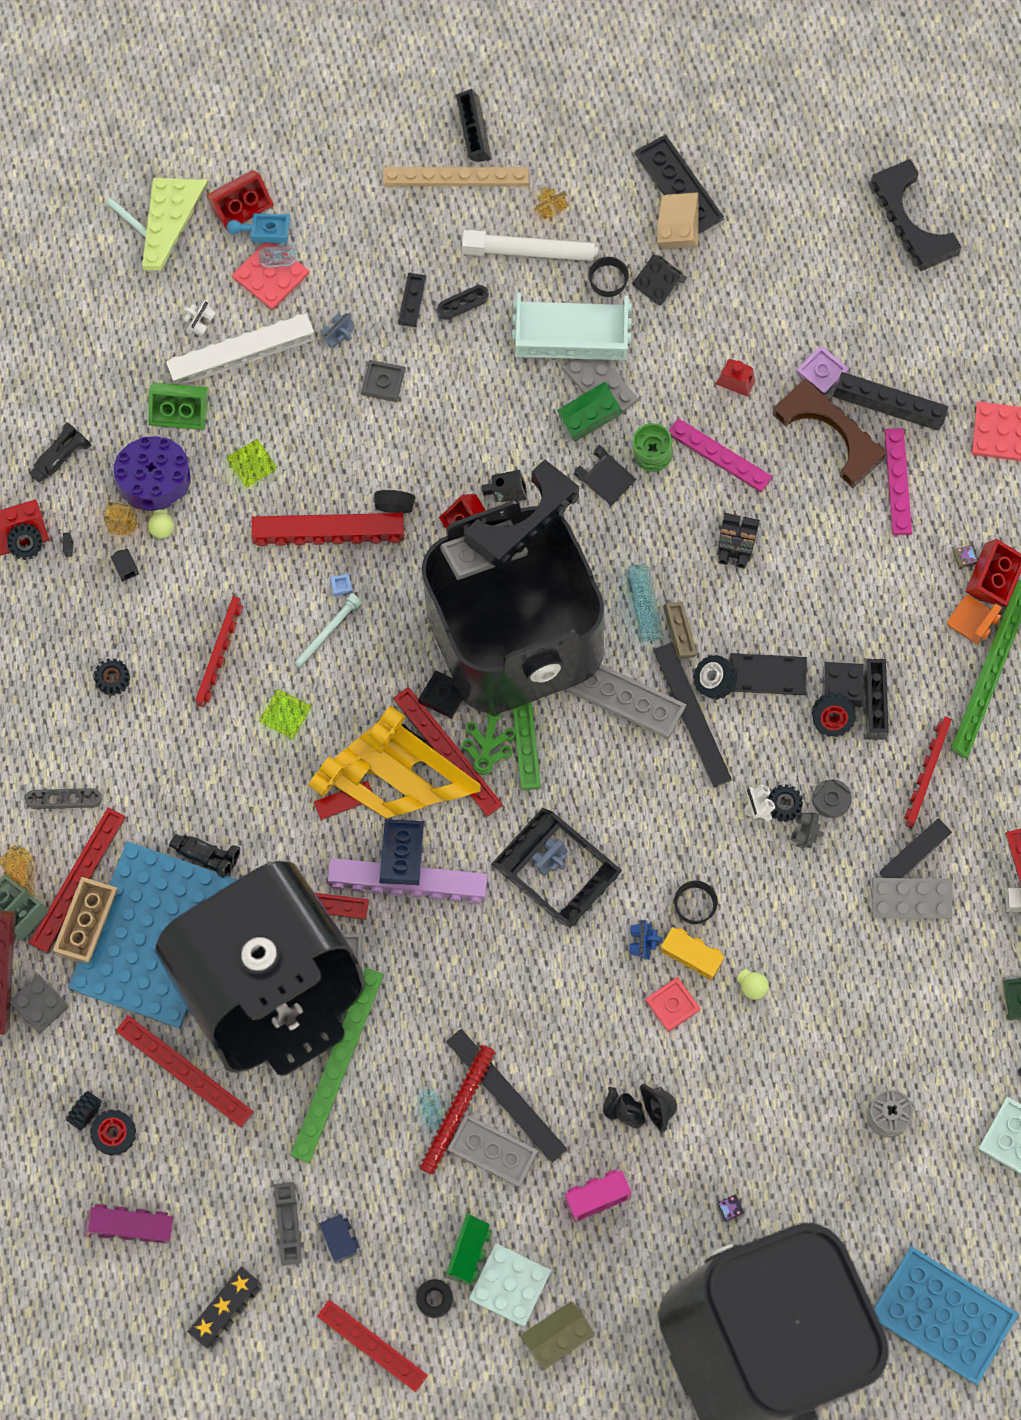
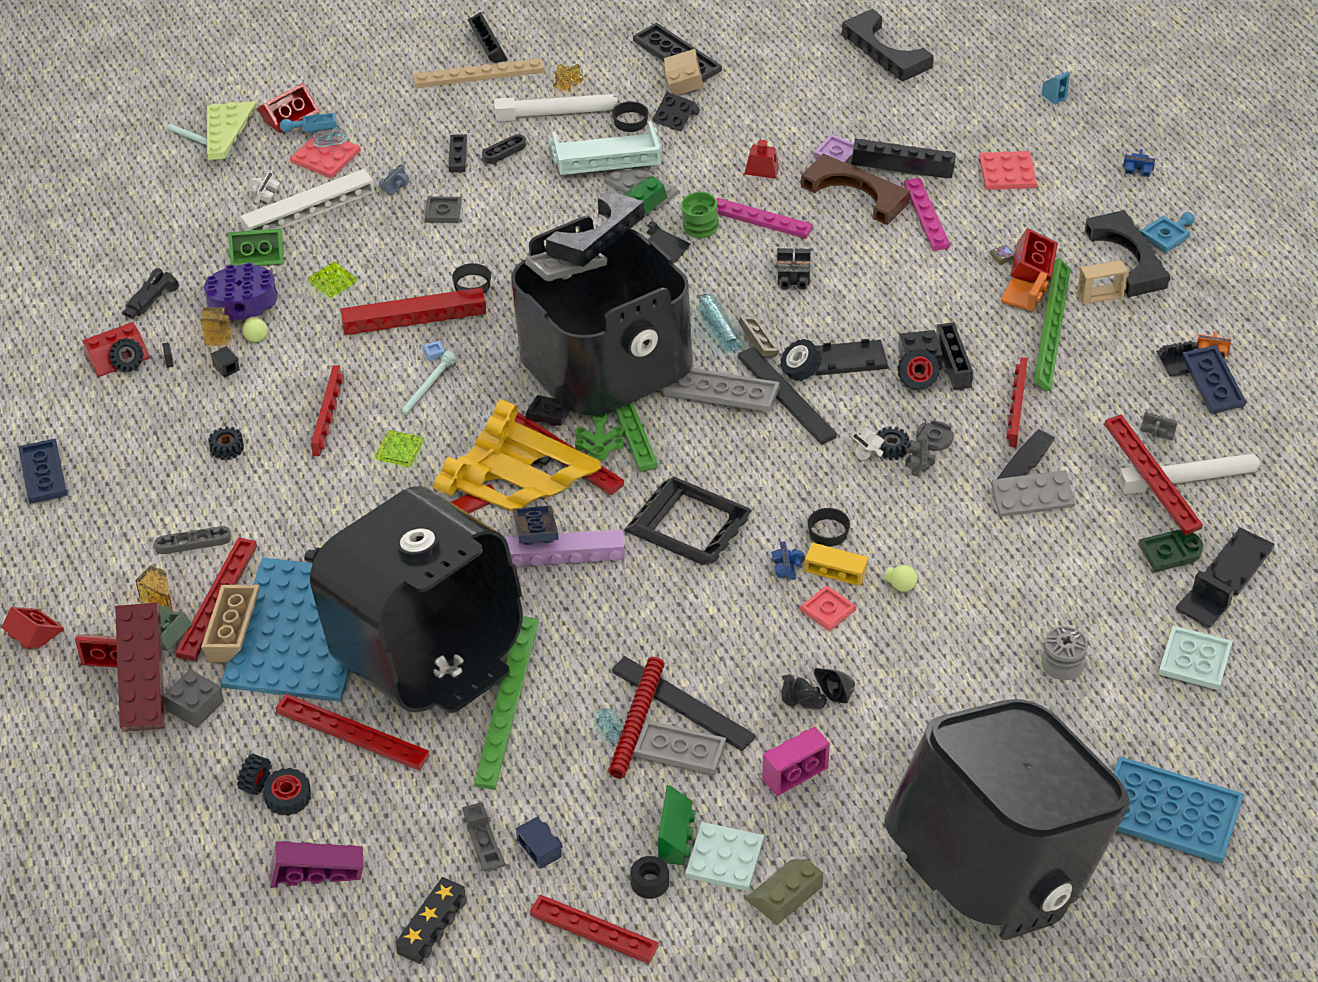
camera: 10 degrees left, 25 degrees down
sand blue hips [532,839,568,877] -> none

